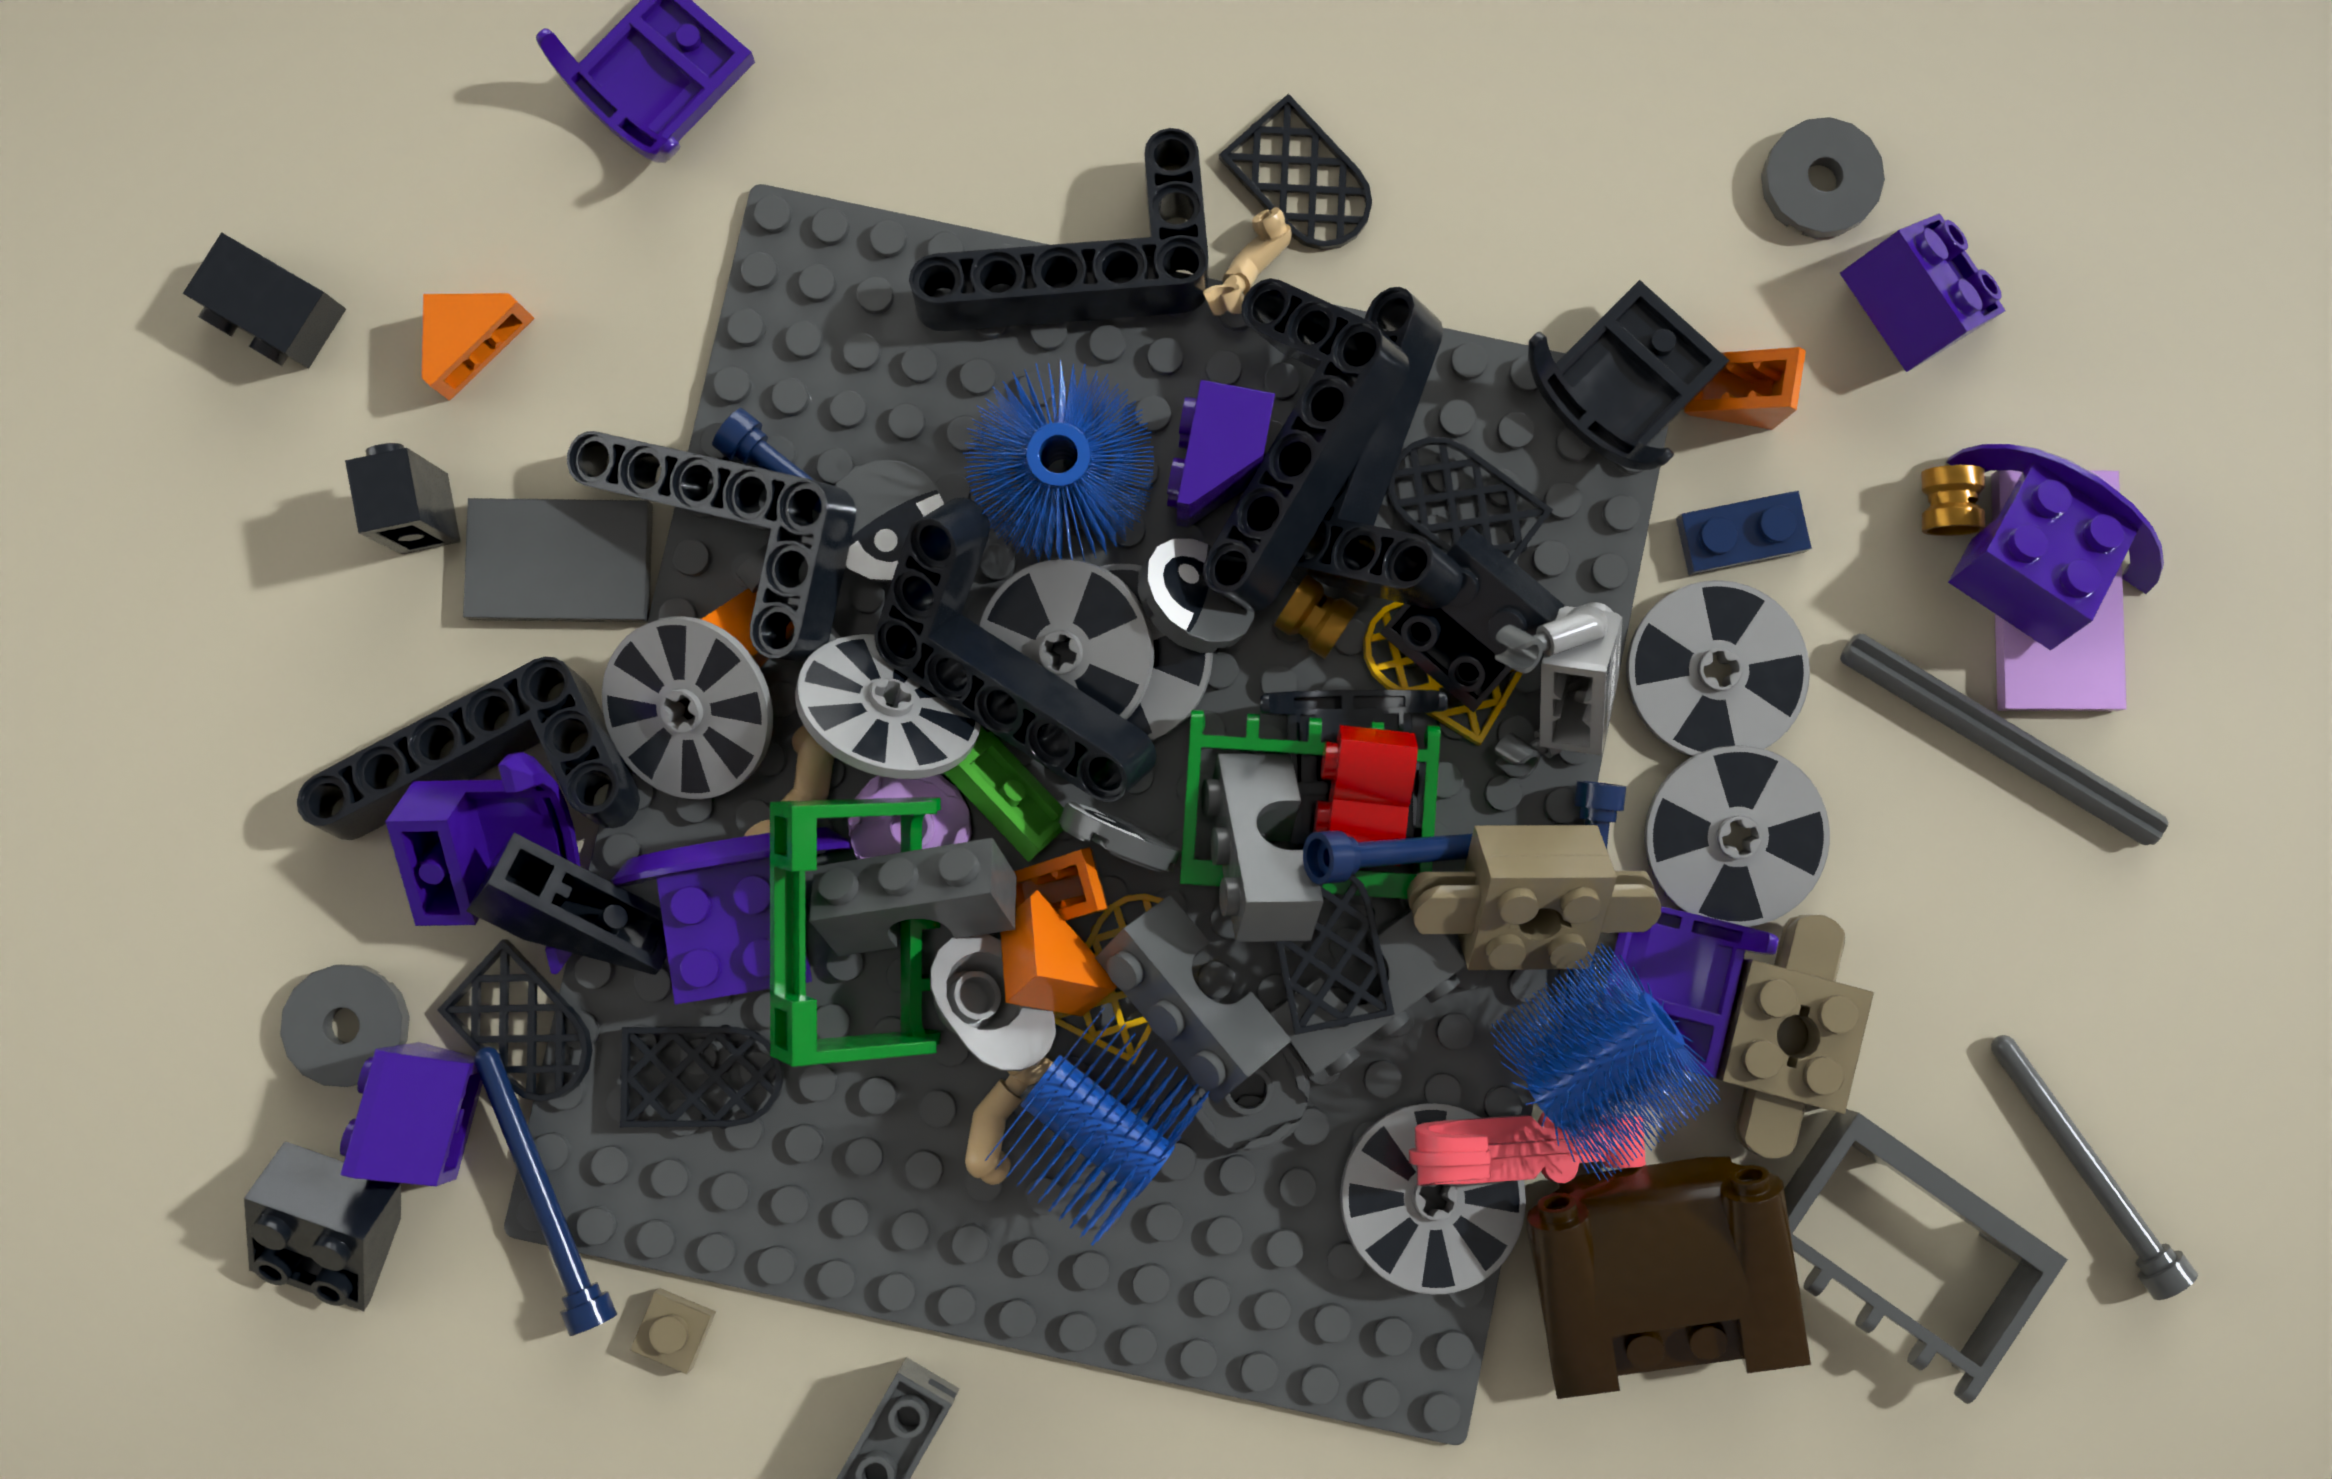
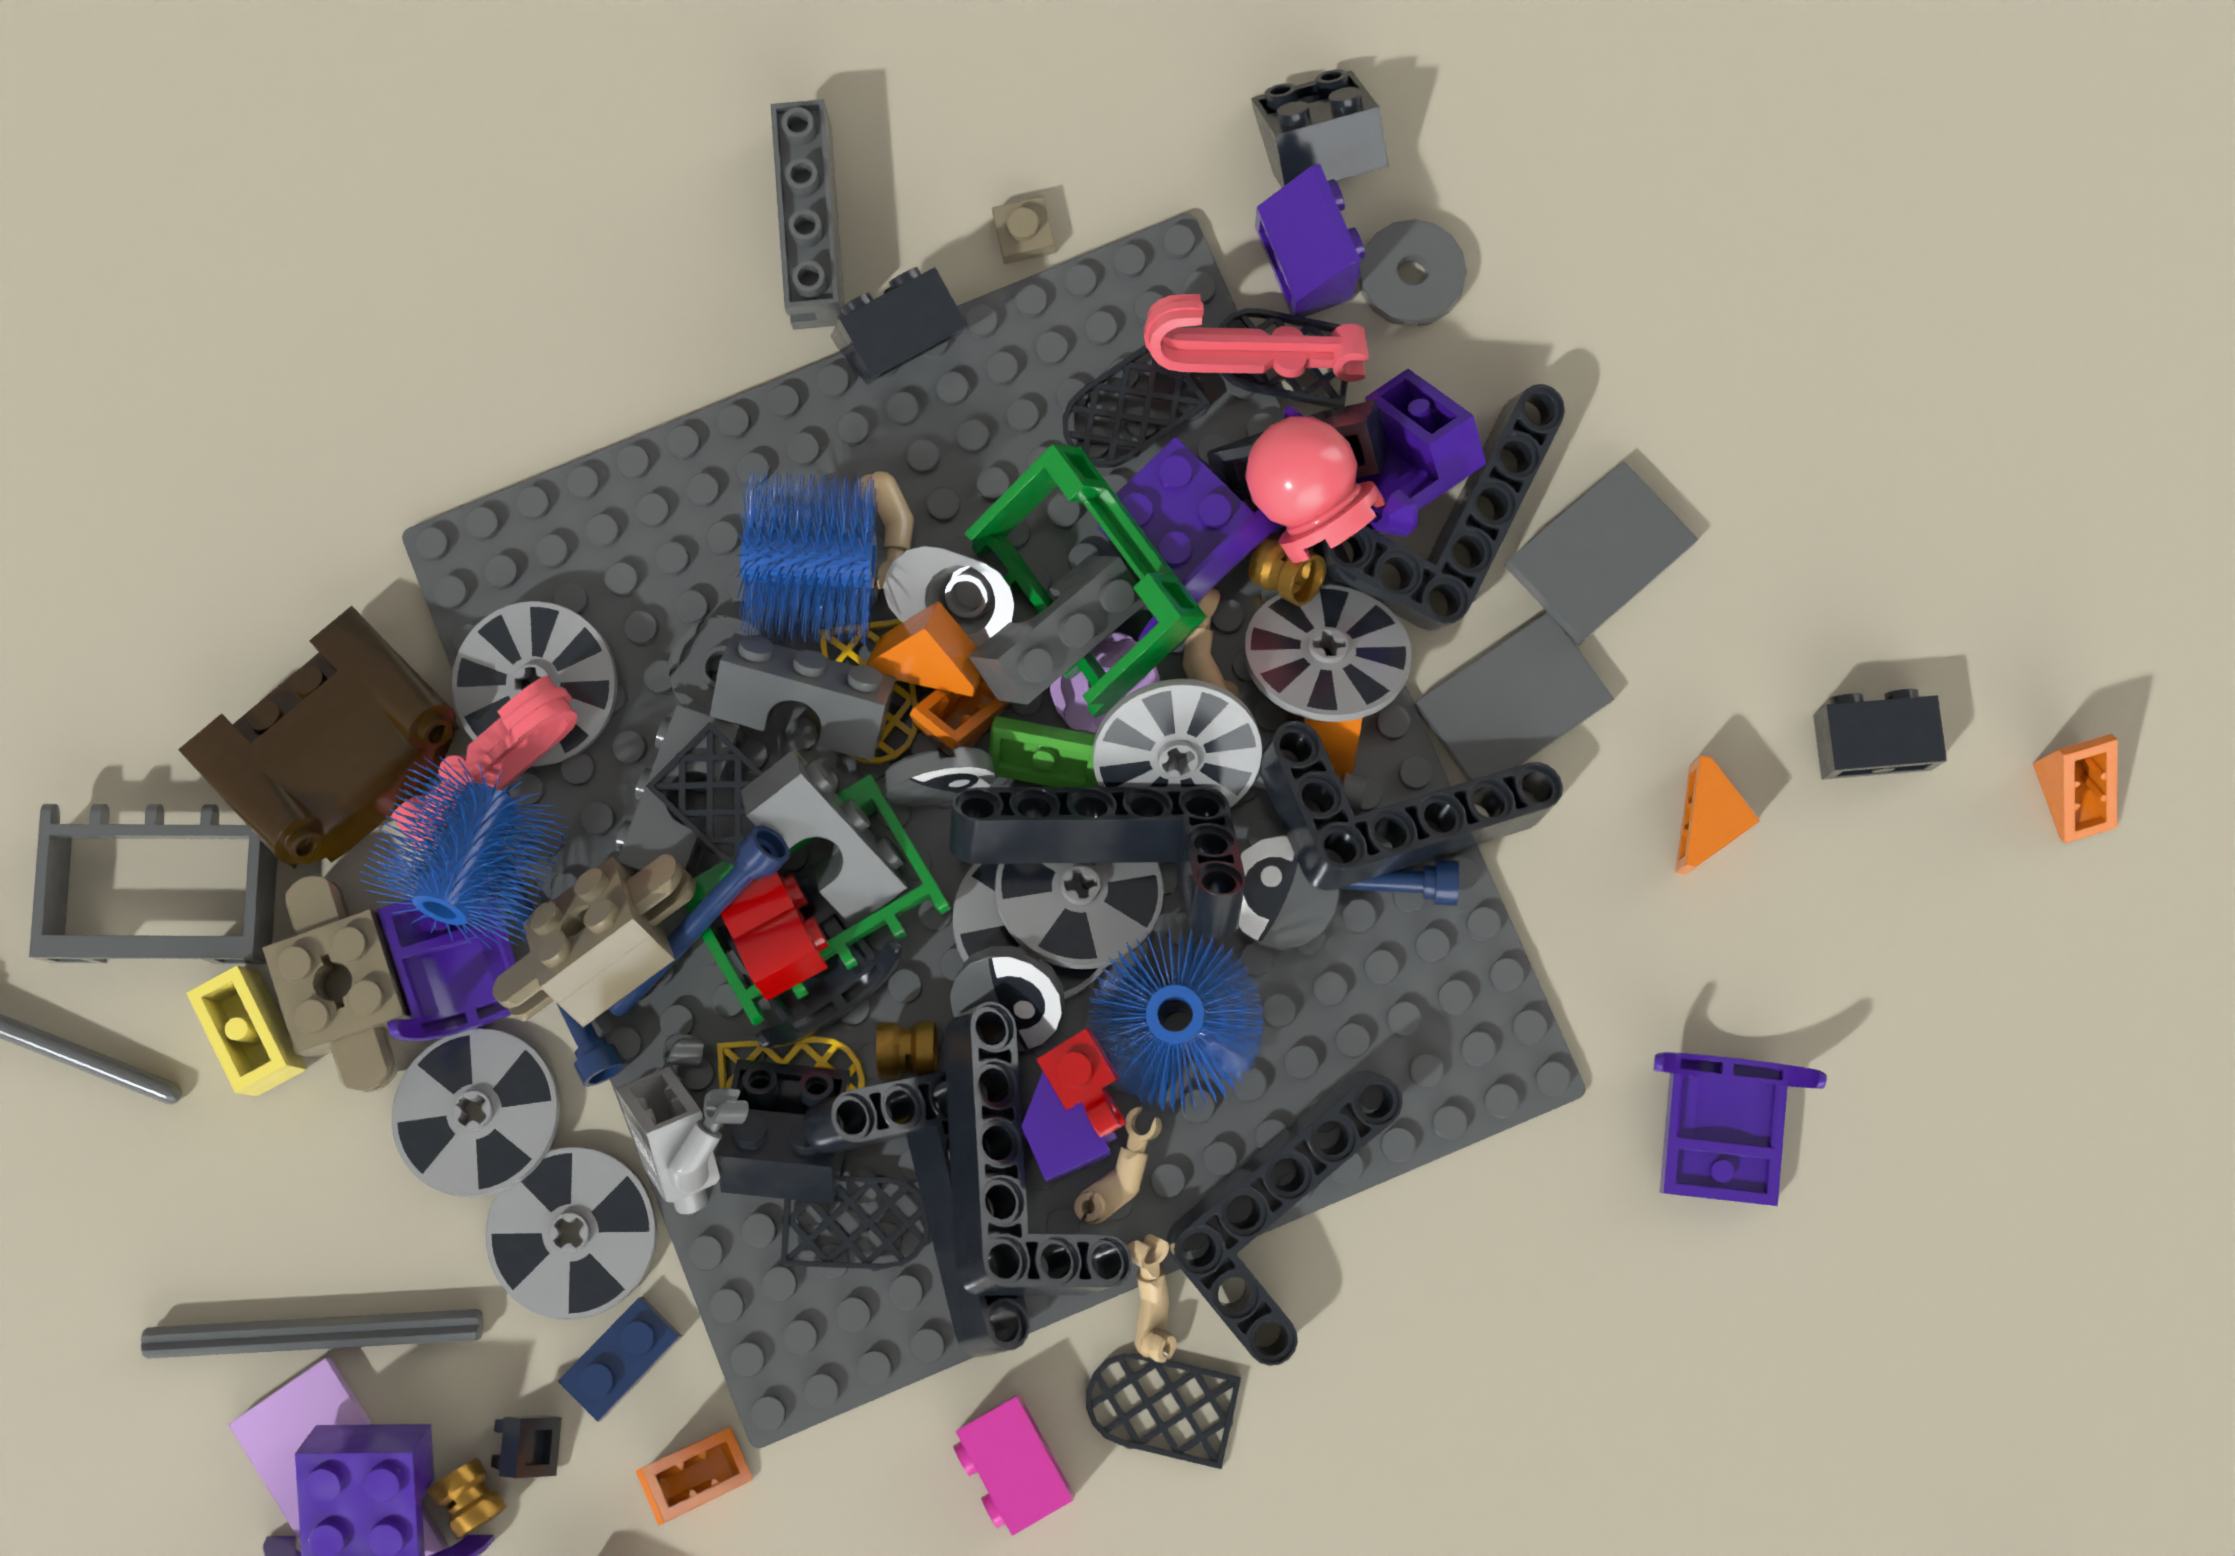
camera: 150 degrees right, 5 degrees down
black brick [345,443,461,554] -> none
dark blue piece [474,1047,617,1336] -> none
black piece [1528,280,1729,470] -> none
none -> light yellow brick [186,965,308,1097]
none -> black tile [491,1415,562,1478]
none -> black slope [831,267,967,385]
none -> dark pink brick [953,1393,1075,1536]
none -> red plate [1036,1028,1127,1138]
none -> tan arm [1074,1107,1162,1224]
none -> coral piece [1144,294,1369,382]
none -> coral tile [1245,417,1386,563]
none -> pearl gold wheel [1249,534,1326,606]
none -> dark grey tile [1504,461,1698,645]
none -> orange slope [2033,734,2117,843]

